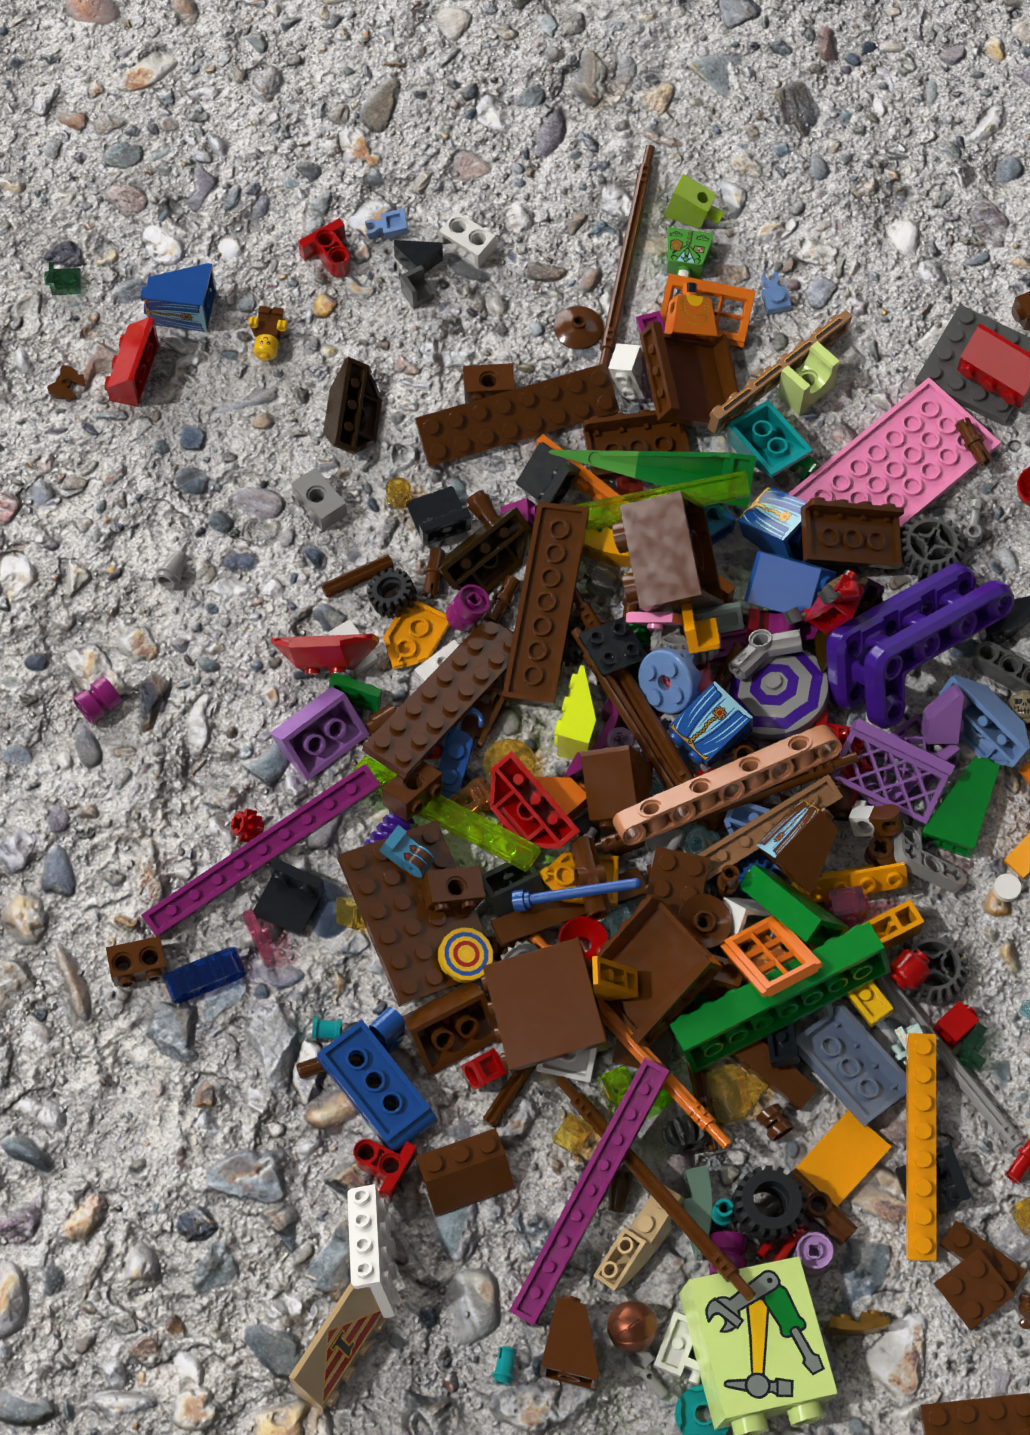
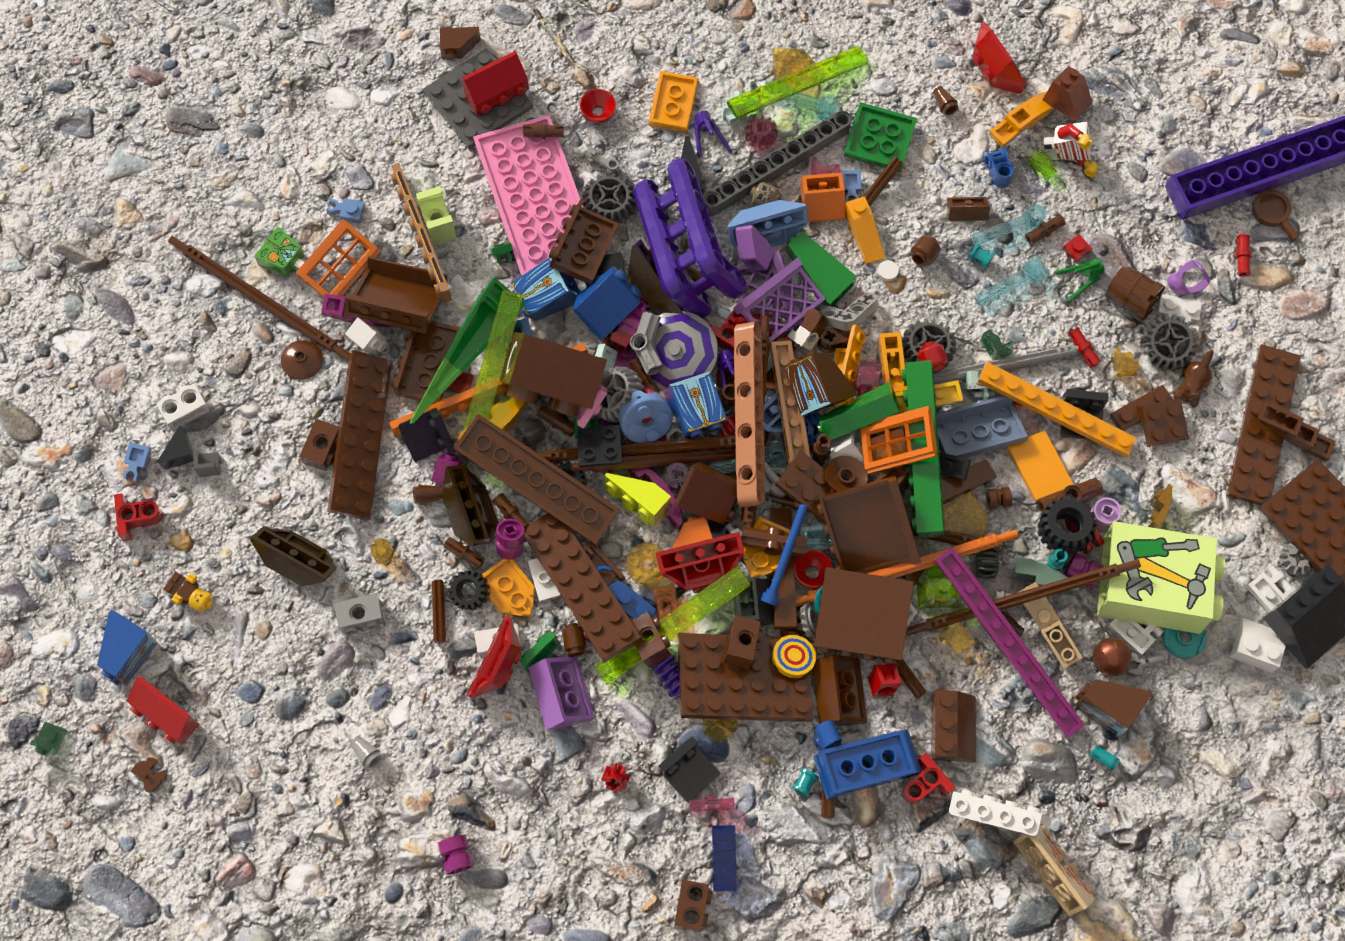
camera: 70 degrees left, 5 degrees up
magenta plate [141,763,381,937] -> none
dark azure leg [379,825,435,878] -> none
black bracket [406,486,471,546] -> none
light orange slope [592,956,638,1001] -> none
lime torso [664,174,725,229] -> none
orange torso [664,282,717,341] -> none
light orange panel [681,604,721,654] -> none
teal slope [727,400,813,478] -> none
red torso [783,570,864,634] -> none
red brick [934,1000,979,1050] -> none

